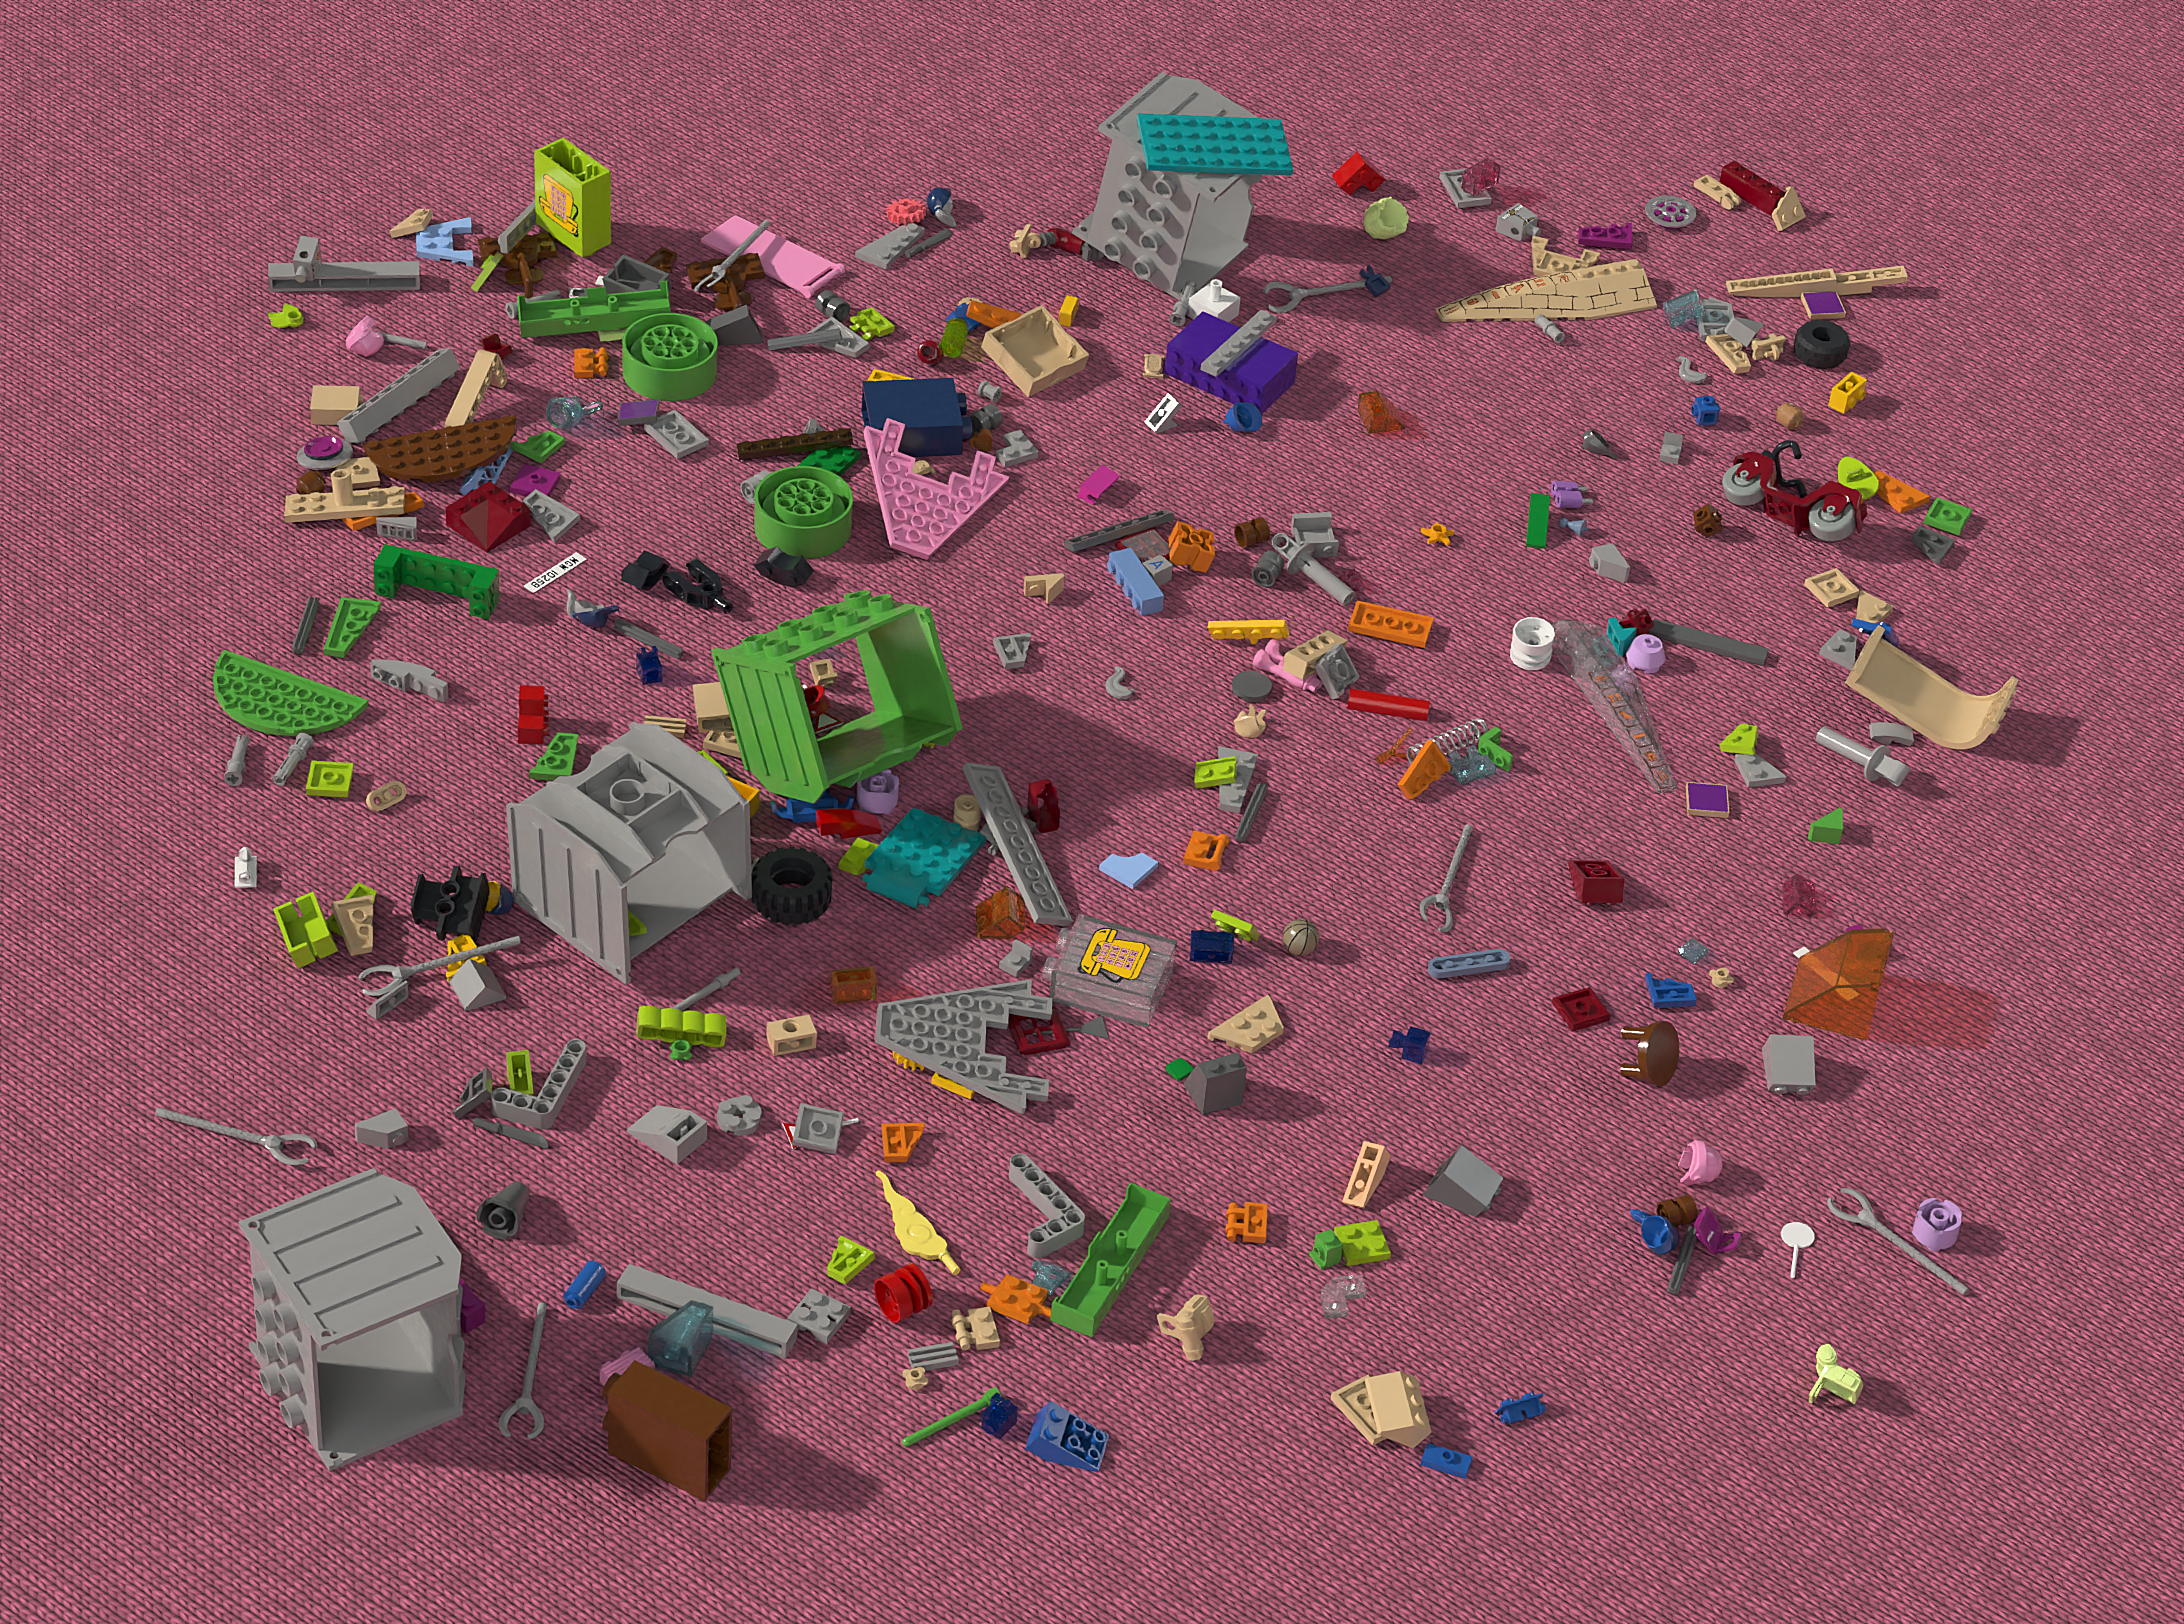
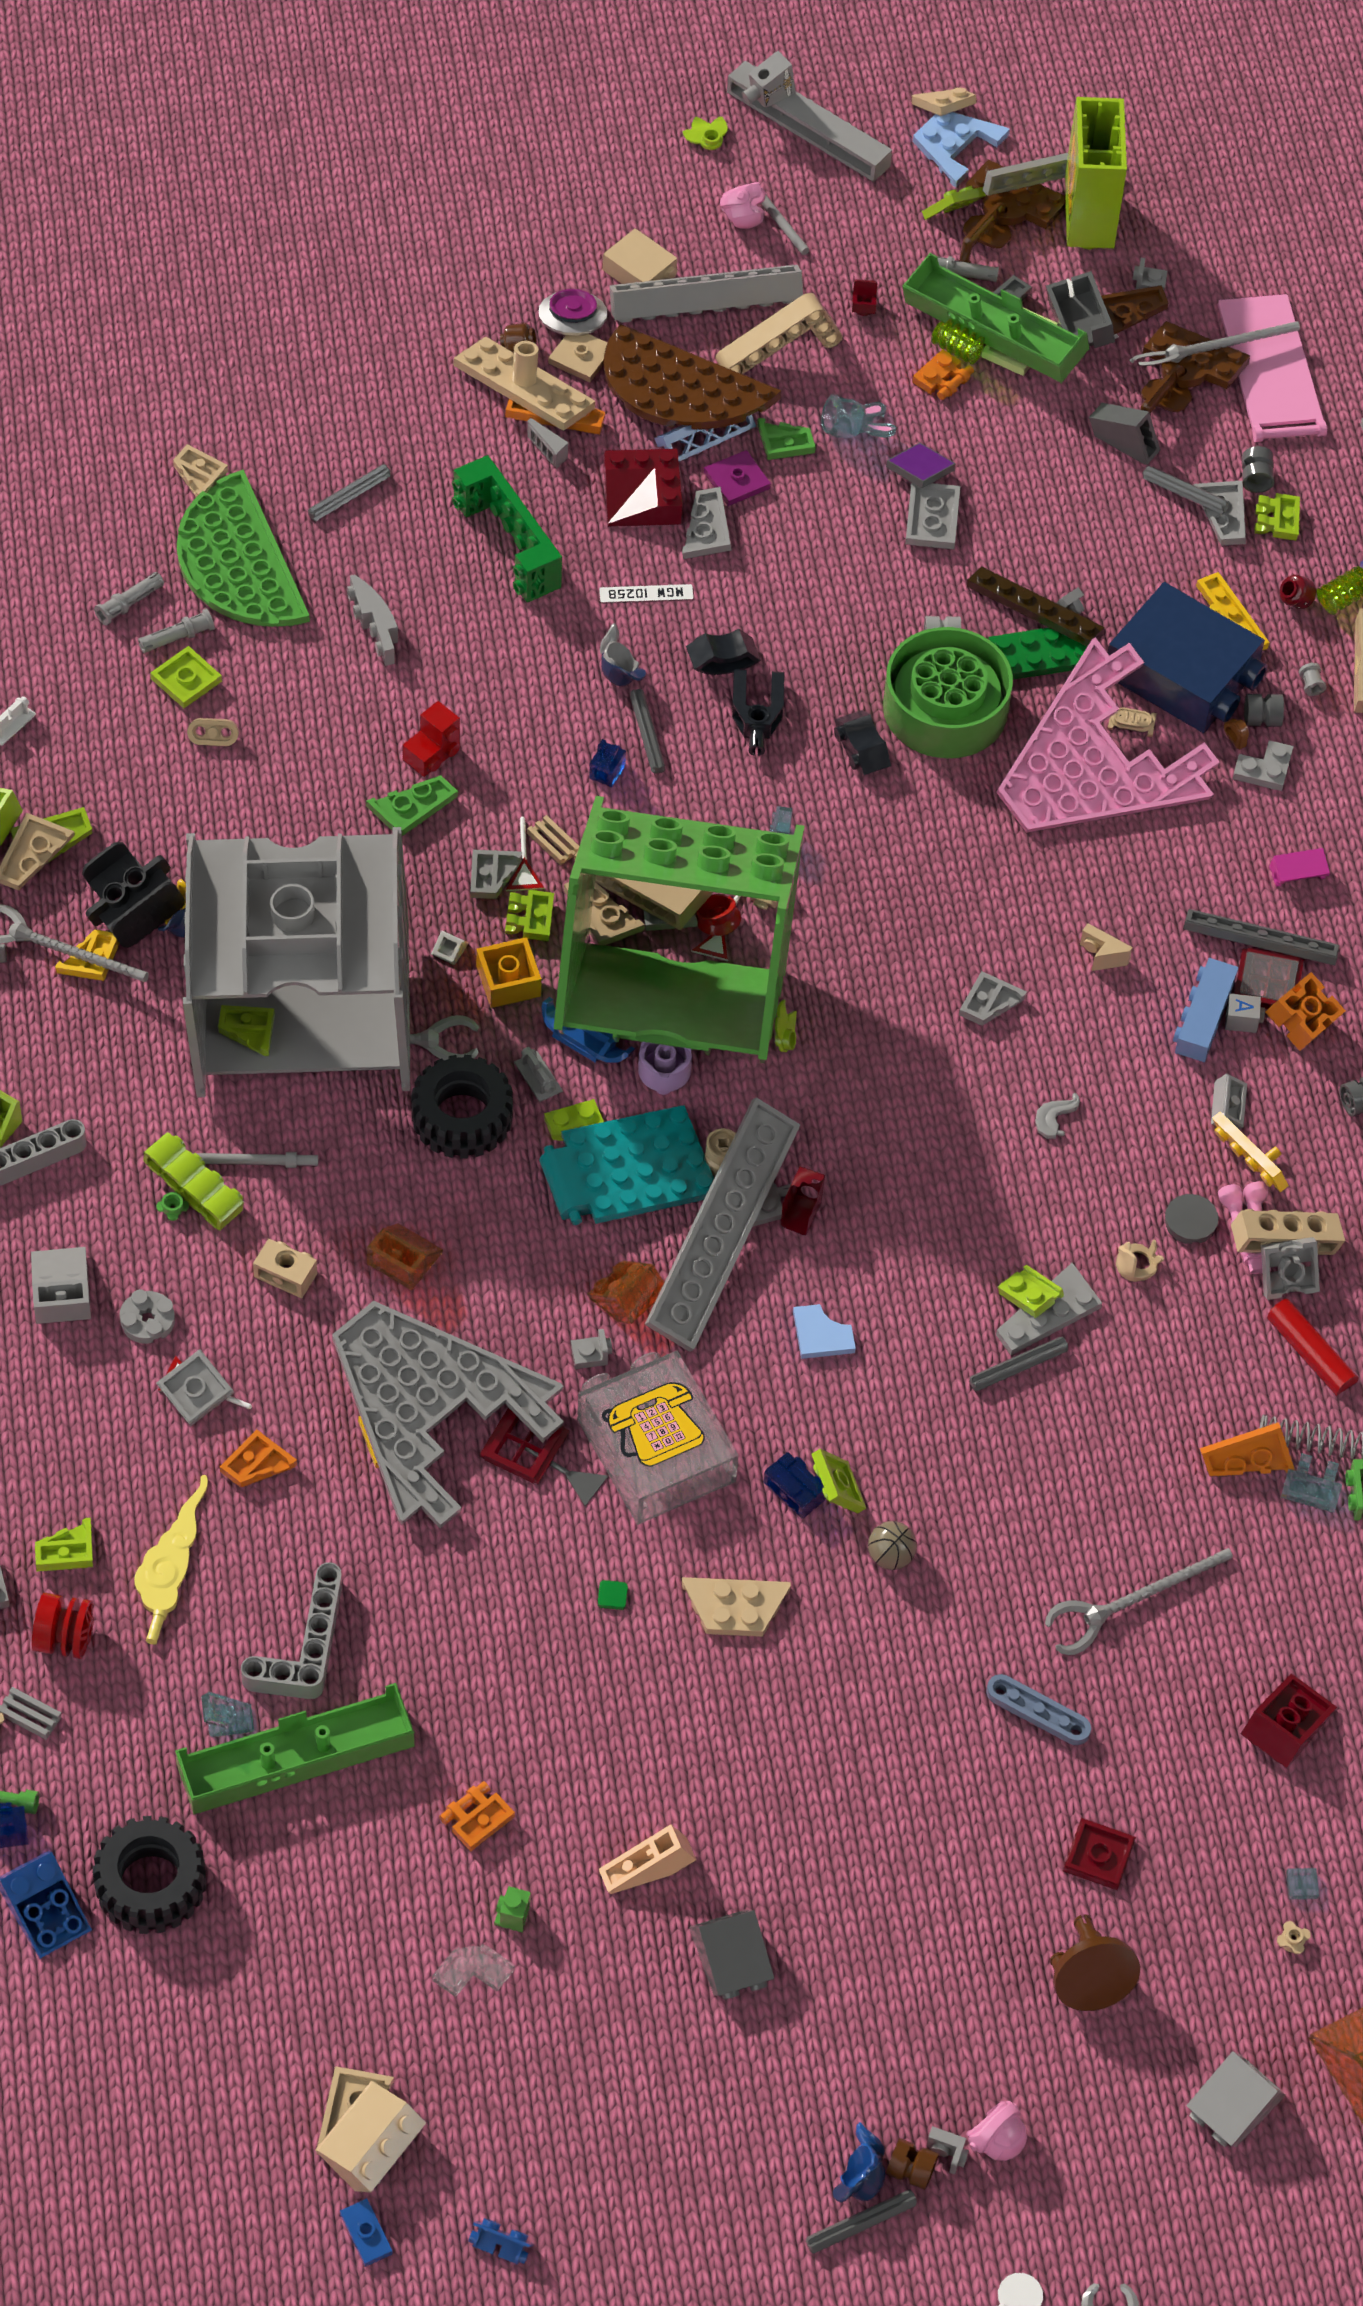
camera: 45 degrees right, 15 degrees up
bright green wing [324,597,381,658] -> none
light grey slope [449,959,506,1012] -> none
bright green wheel [622,313,718,401] -> none
red slope [816,808,882,839] -> none
tan plate [951,1307,1000,1351] -> none
orange plate [980,1274,1051,1324] -> none
tan piece [1157,1294,1215,1361] -> none
orange plate [1183,830,1230,871] -> none
dark grey slope [1184,1052,1247,1115] -> none
lime plate [1334,1220,1391,1266] -> none
clear orange plant [1376,728,1415,764] -> none
clear blue brick [1388,1026,1431,1065] -> none
blue wing [1645,973,1697,1008] -> none
magenta piece [1694,1206,1742,1255] -> none
none -> black tyre [93,1816,207,1934]
none -> tan wing [173,444,228,497]
none -> light grey hinge [514,1047,563,1102]
none -> light grey bracket [926,2126,969,2175]
none -> clear neon green piece [931,319,985,366]
none -> light grey bracket [1132,258,1167,290]
none -> light grey slope [1211,1073,1247,1129]

